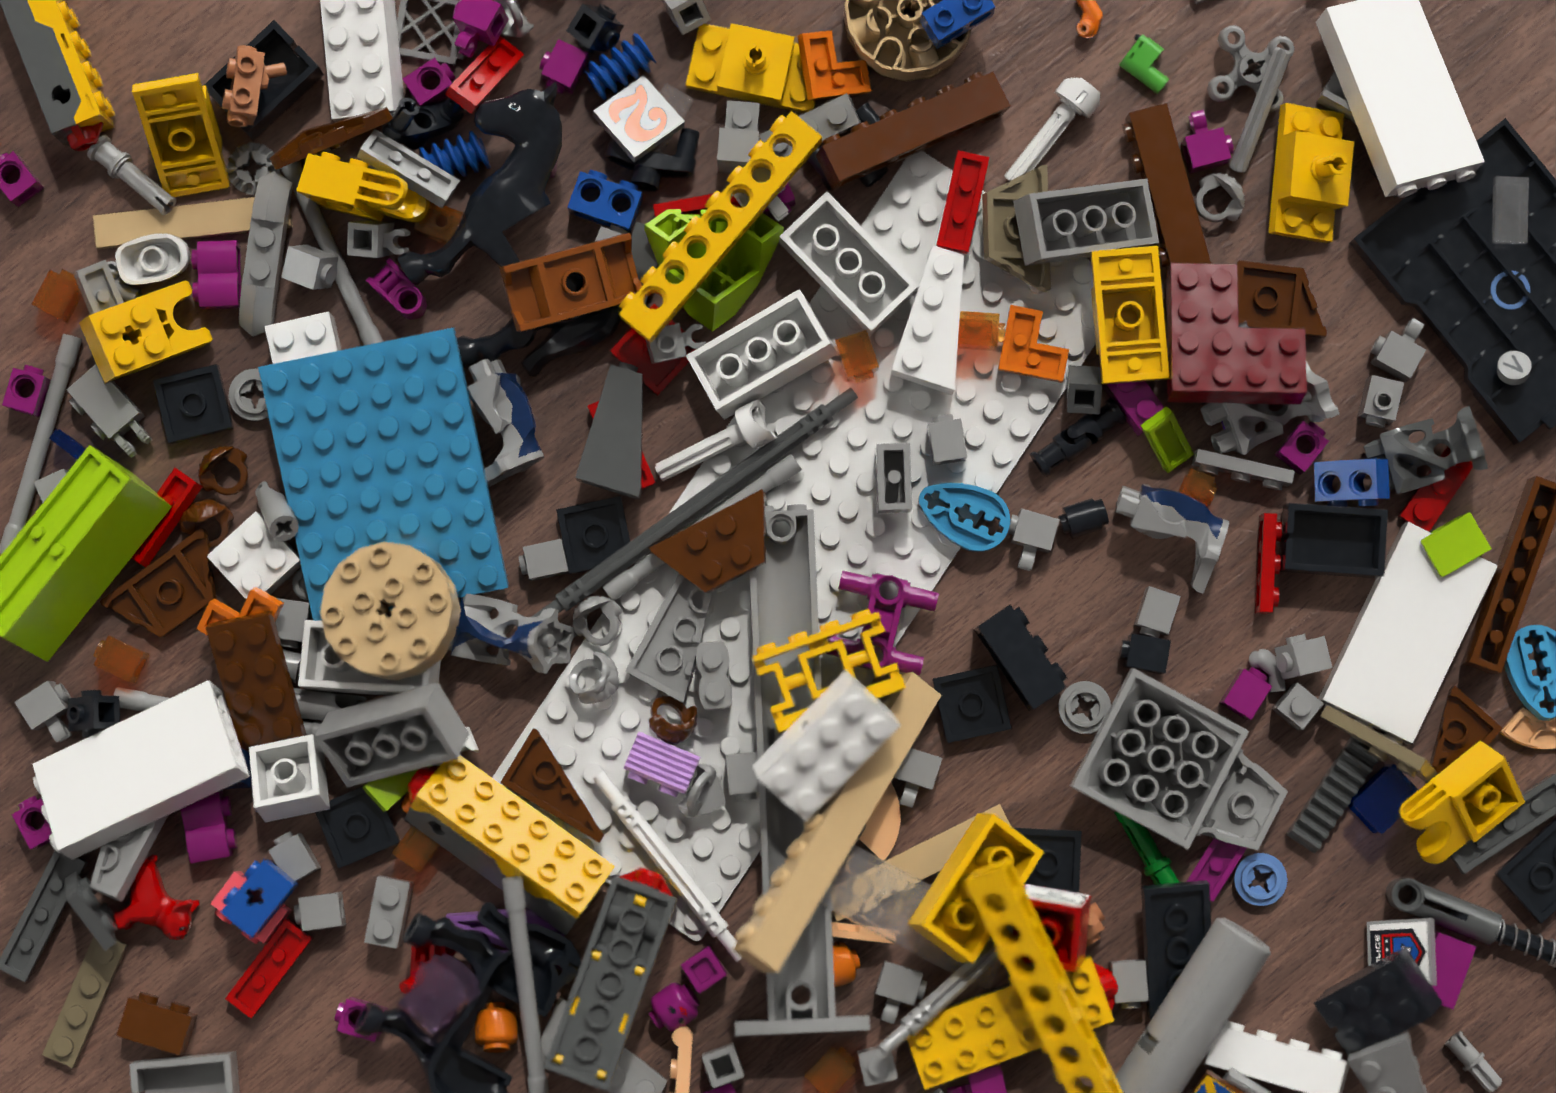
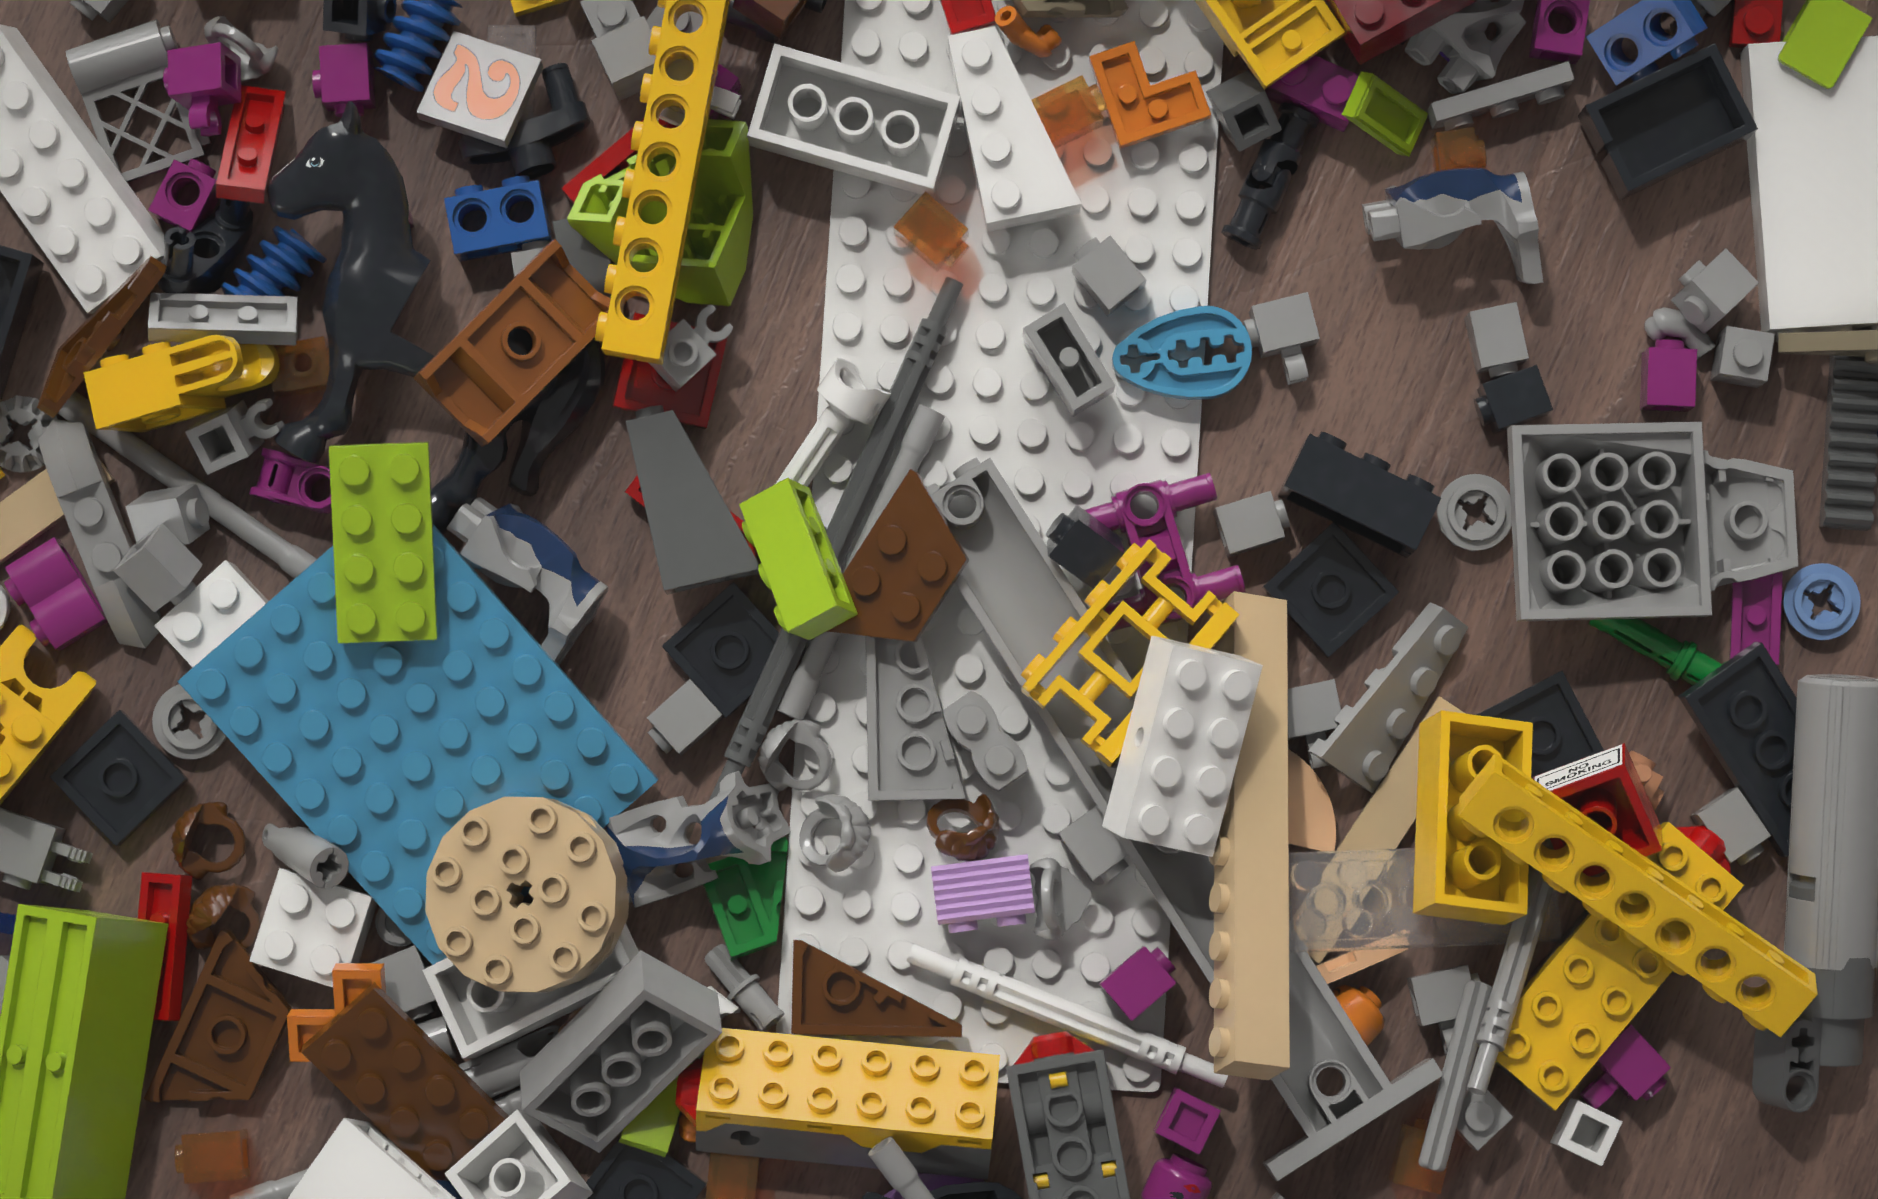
camera: 25 degrees left, 0 degrees up
white brick [686,289,838,420] -> none
black brick [1058,498,1109,539] -> none
red plate [1255,513,1282,614] -> none
none -> light grey brick [114,523,203,612]
none -> lime plate [329,442,438,643]
none -> green wing [703,837,788,961]
none -> light grey axle [704,944,785,1032]
none -> lime brick [739,478,858,641]
none -> orange arm [995,6,1062,58]
none -> black brick [1046,505,1124,589]
none -> magenta brick [1099,946,1176,1021]
none -> light grey brick [1213,491,1290,558]
none -> light grey wing [1308,602,1468,794]
none -> light grey axle [1418,980,1492,1172]

